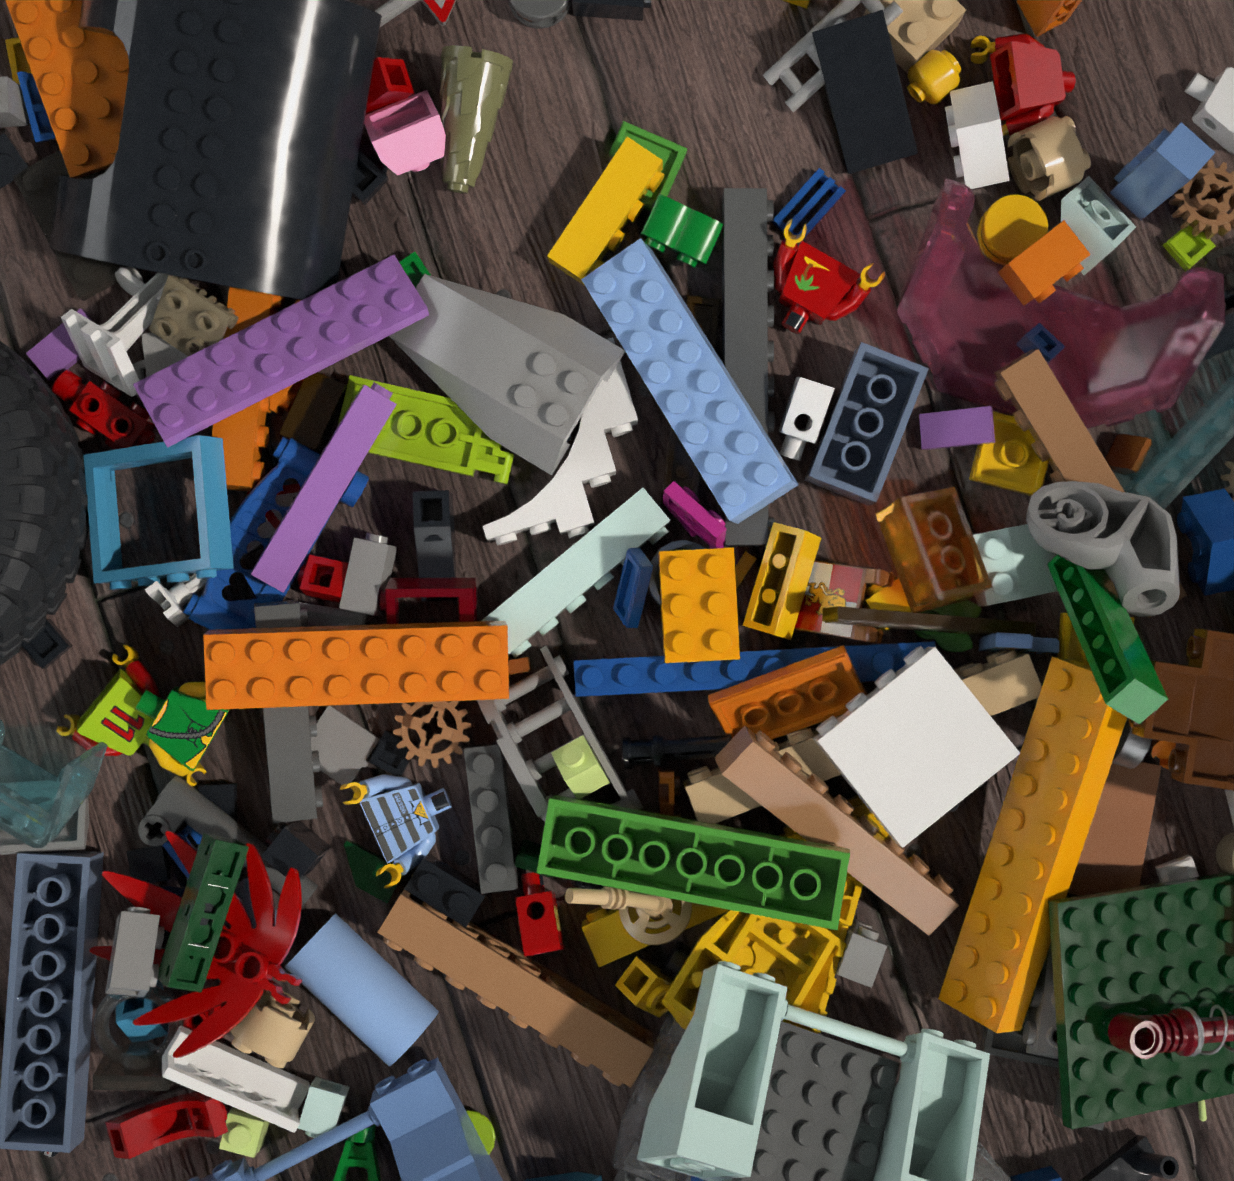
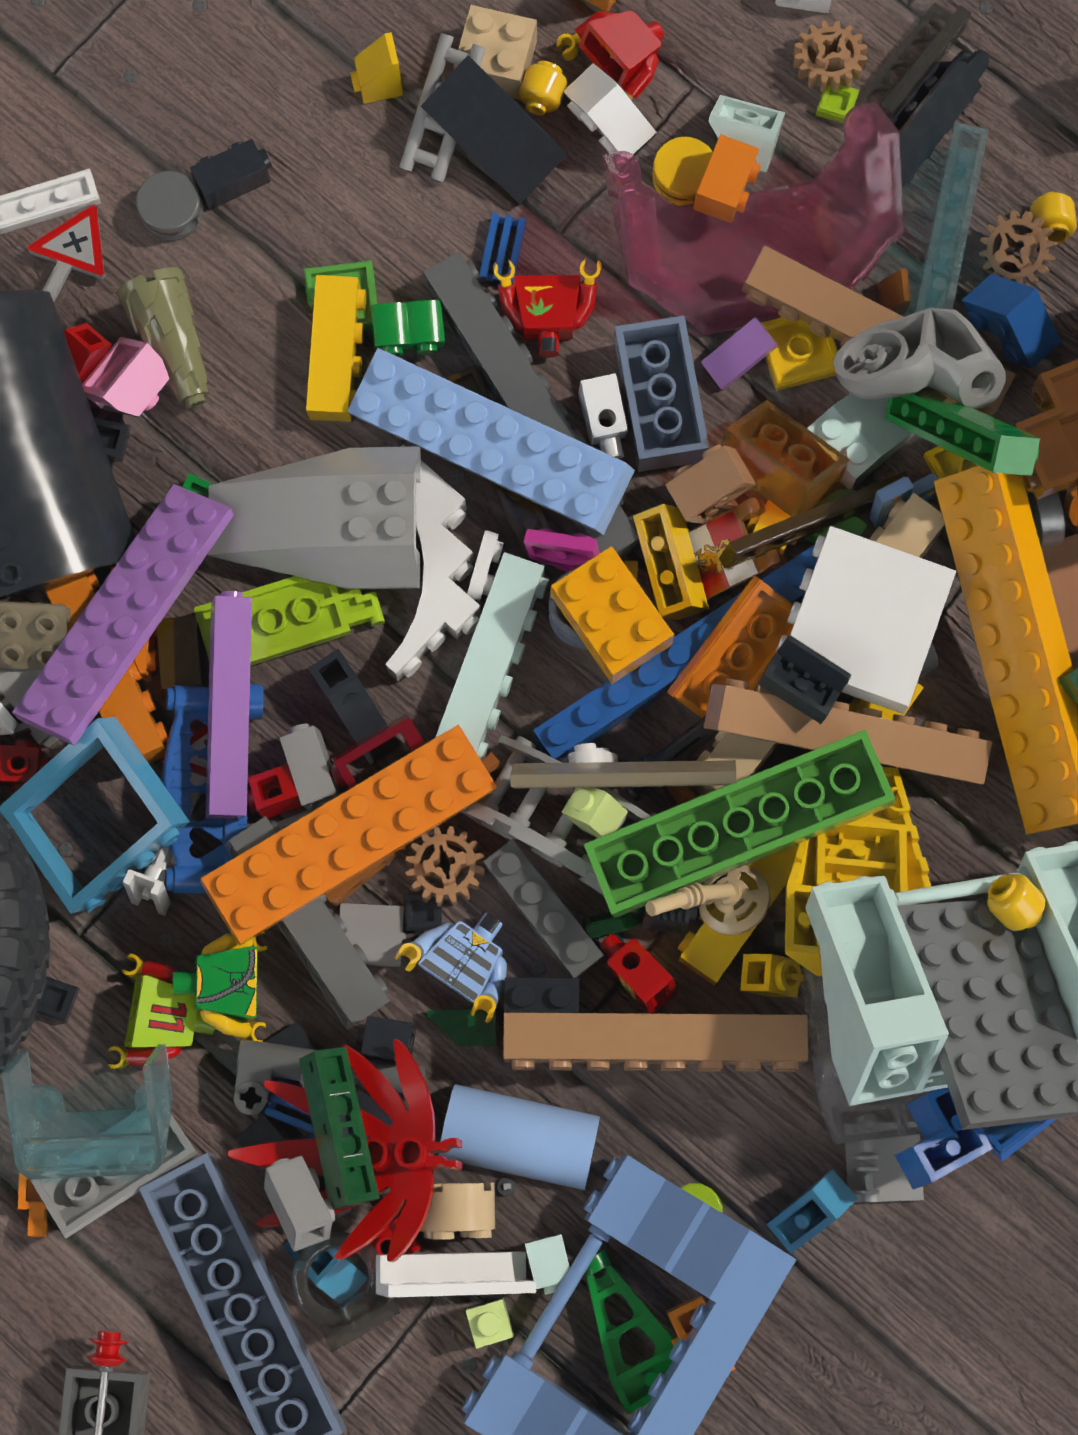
camera: 25 degrees left, 10 degrees down
red arch [105,1091,228,1159] -> none
blue tile [613,548,653,628] -> none
light grey brick [836,918,887,988] -> none
tan brick [1007,116,1091,201] -> none
dark blue plate [1016,323,1066,364] -> none
medium blue brick [1110,122,1216,220] -> none
none -> white plate [467,530,504,601]
none -> black piece [497,1177,515,1196]
none -> dark tan tile [510,760,736,788]
none -> white plate [568,743,618,763]
none -> medium nougat brick [665,445,756,524]
none -> black bracket [757,635,851,724]
none -> yellow head [987,874,1045,931]

